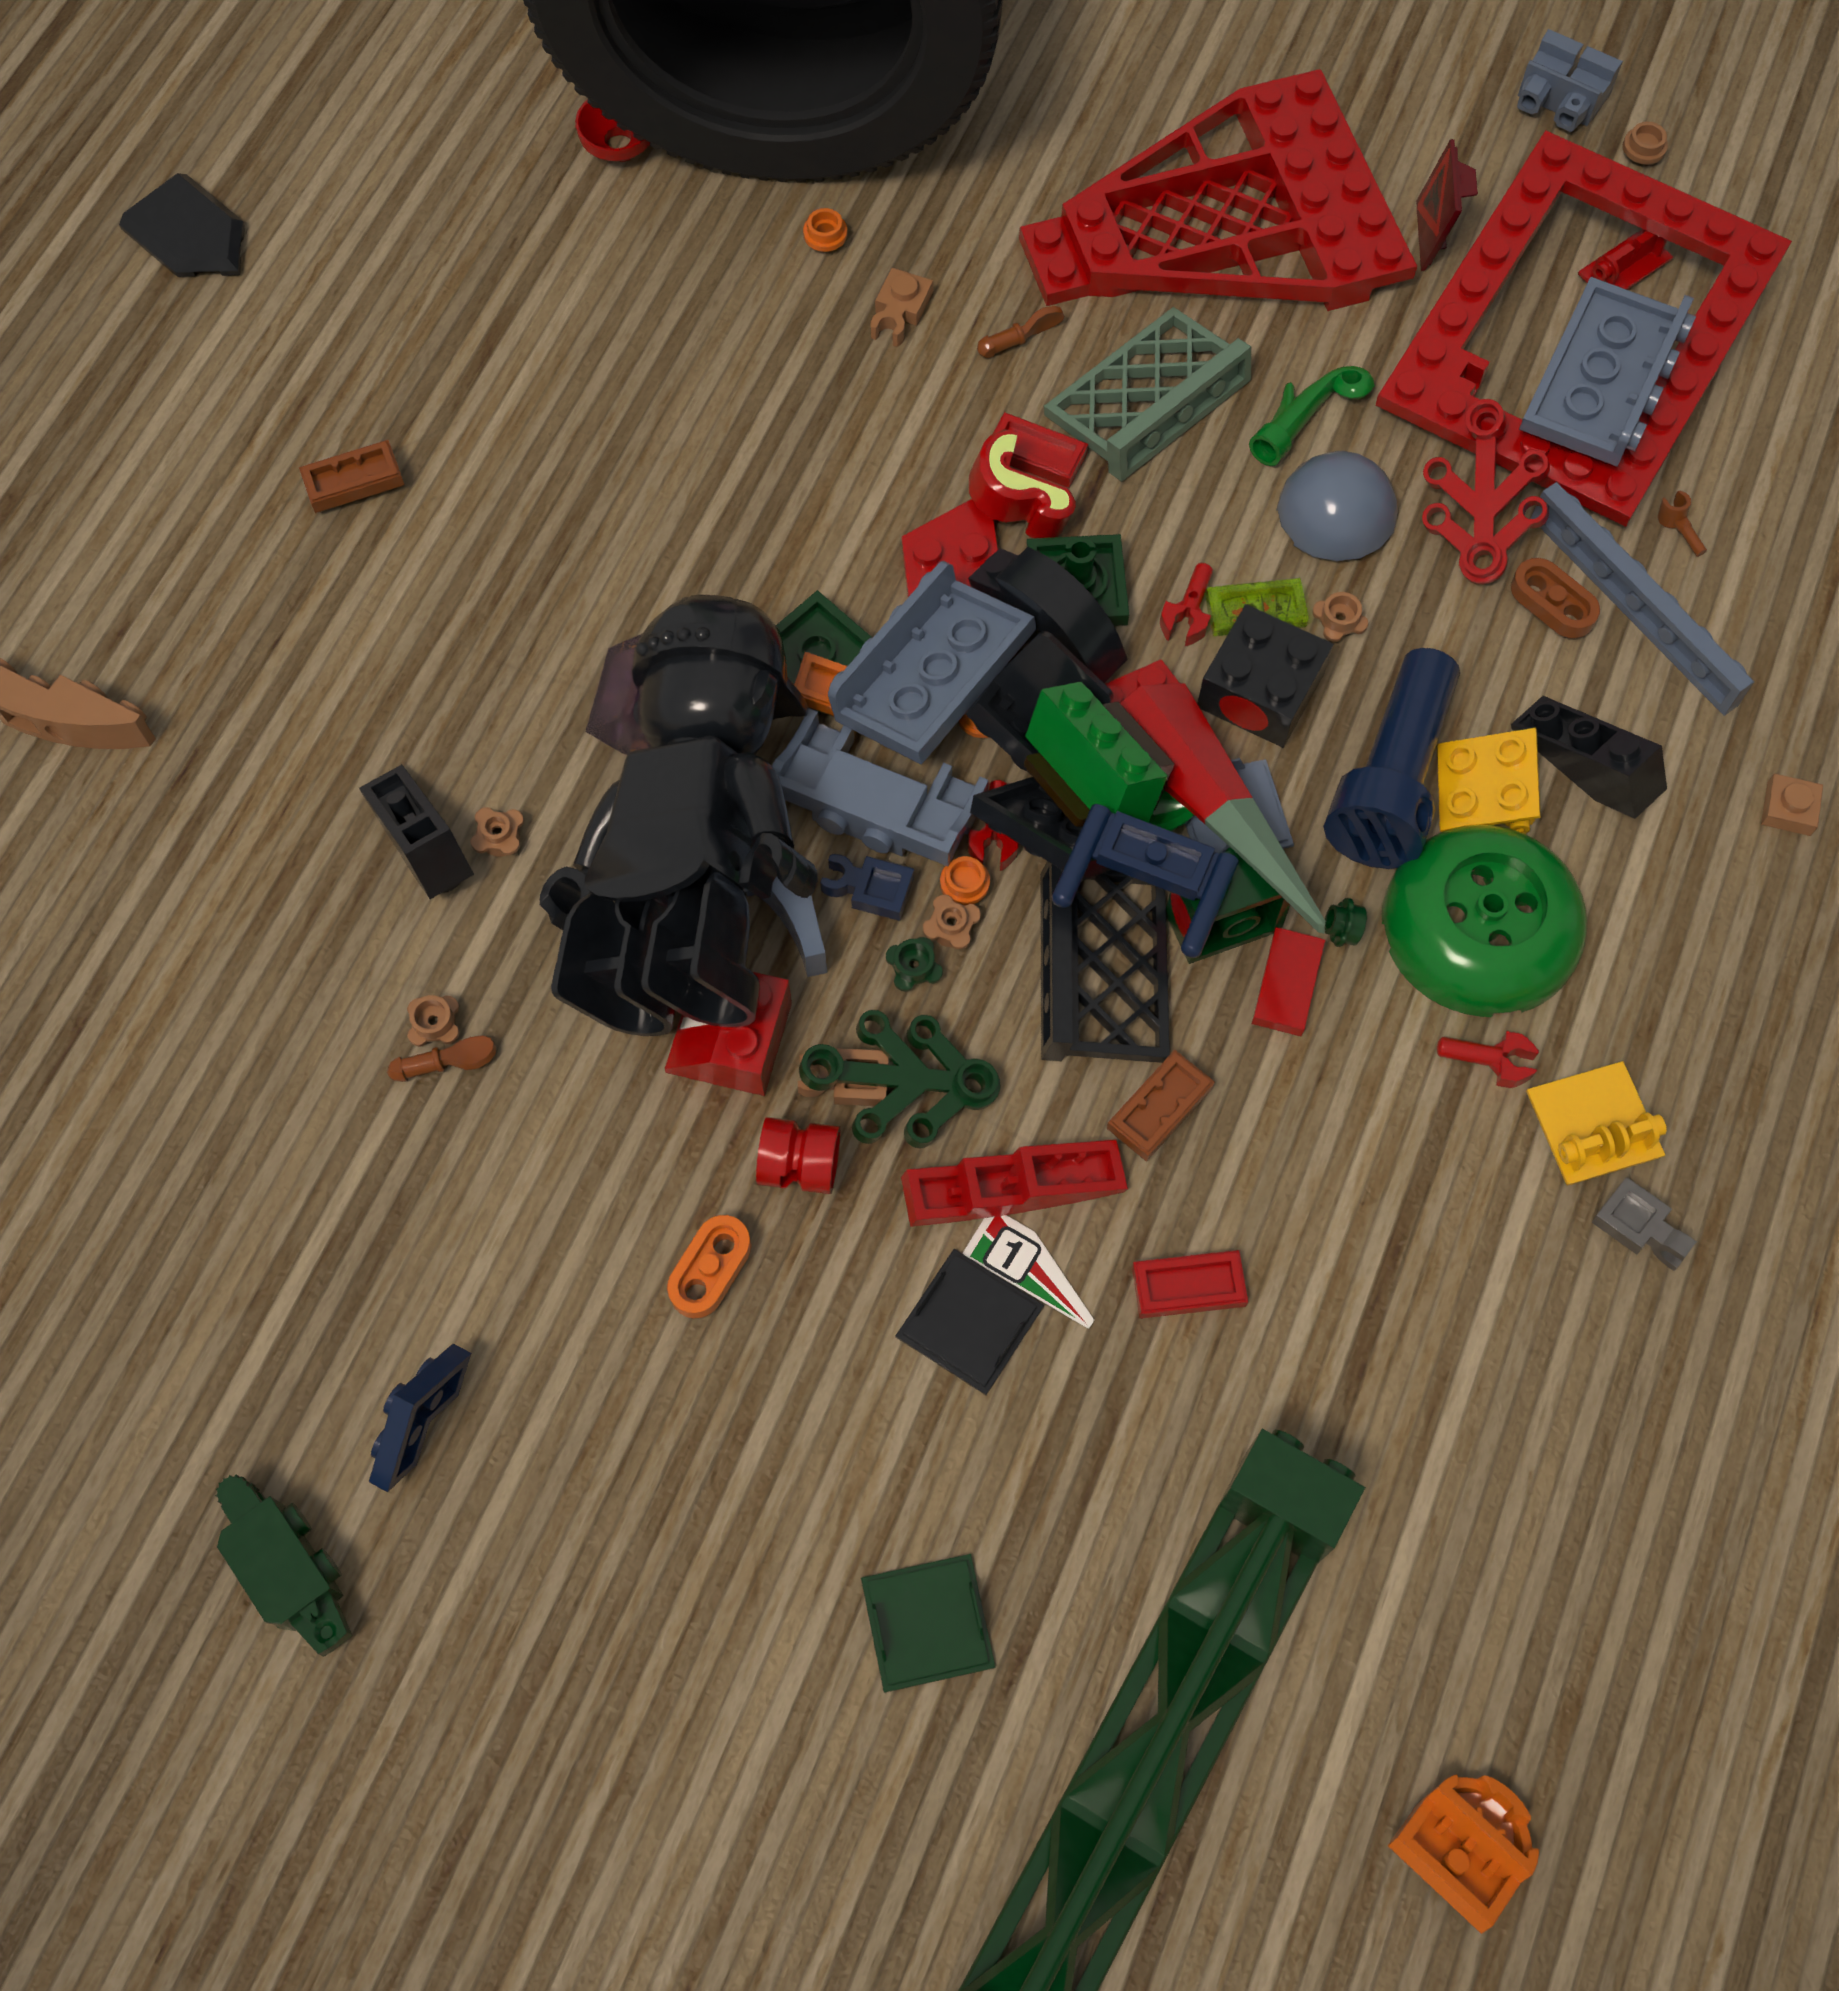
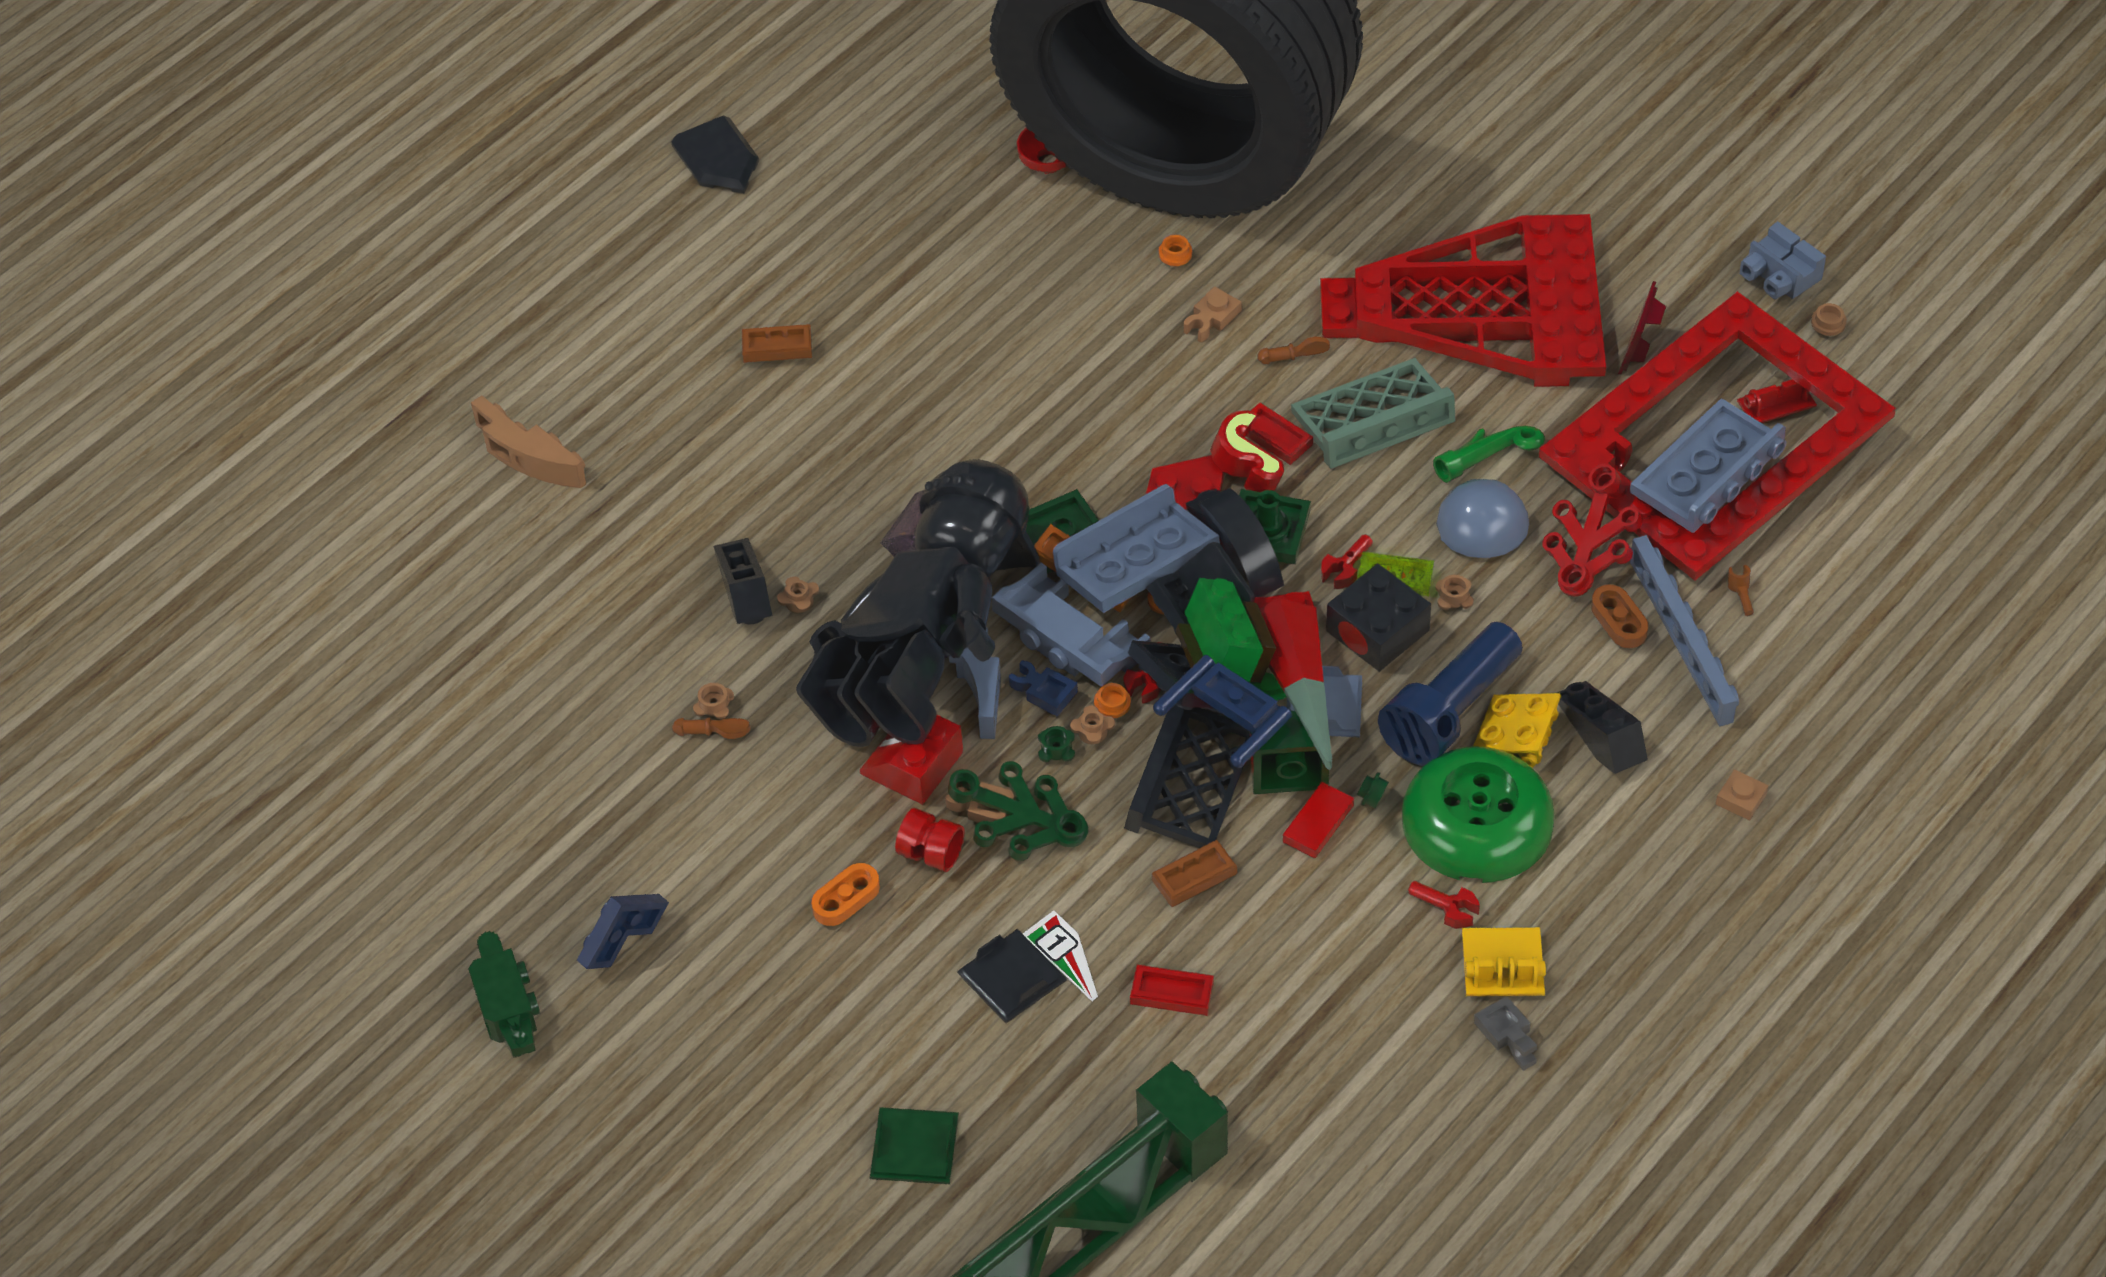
camera: 20 degrees right, 15 degrees down
red slope [901,1140,1128,1227] -> none

